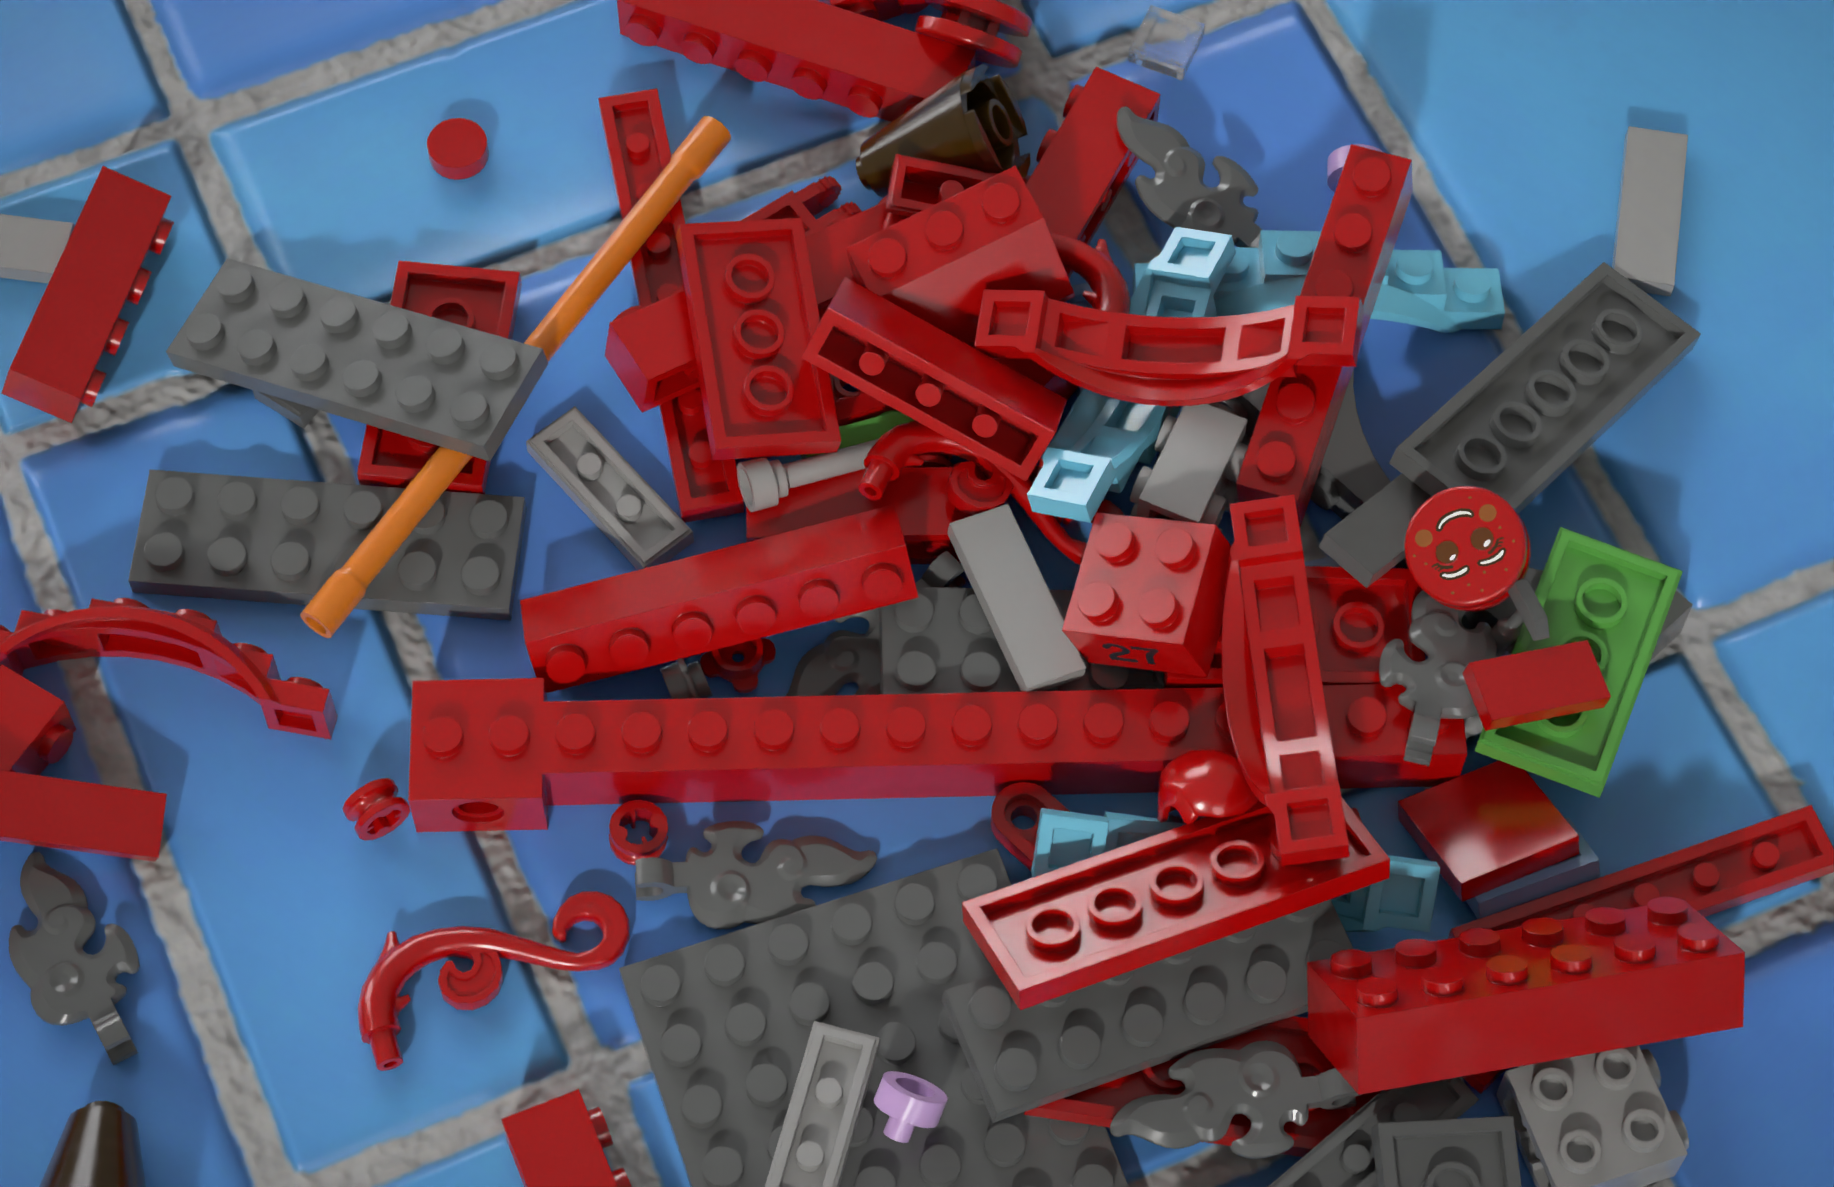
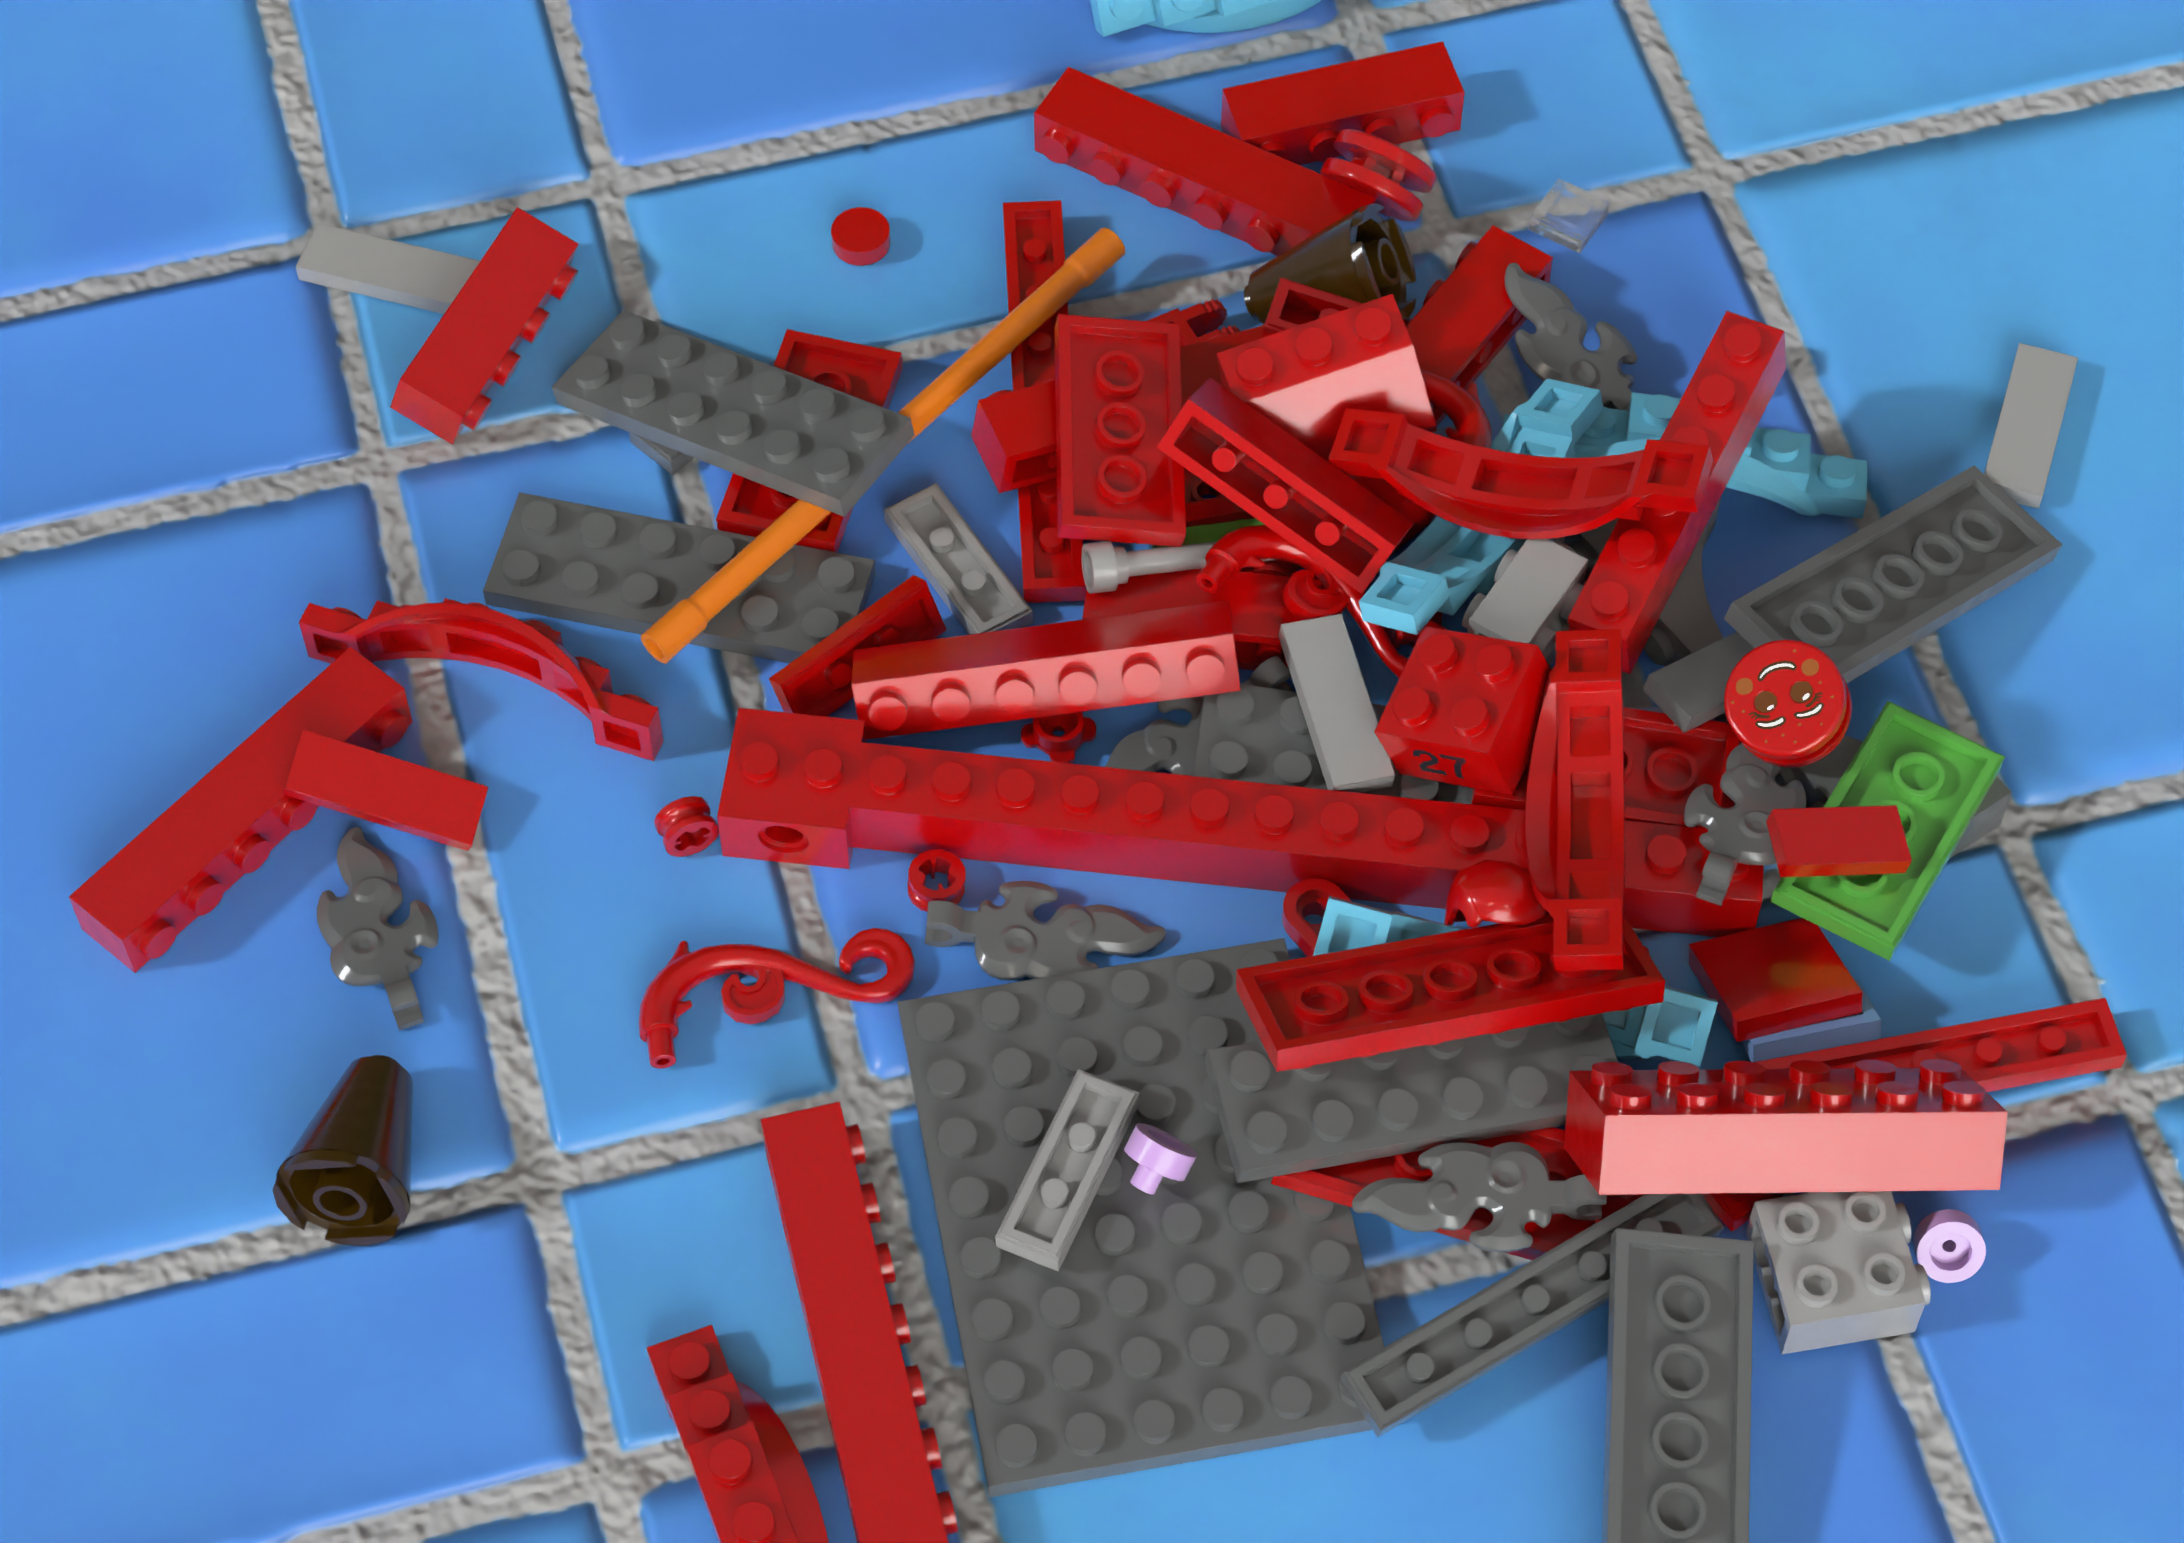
camera: 10 degrees right, 5 degrees down
dark grey plate [660,658,713,699] -> none
dark grey piece [1491,578,1550,657] -> none
none -> red tile [769,575,947,717]
none -> tile [1913,1209,1986,1283]

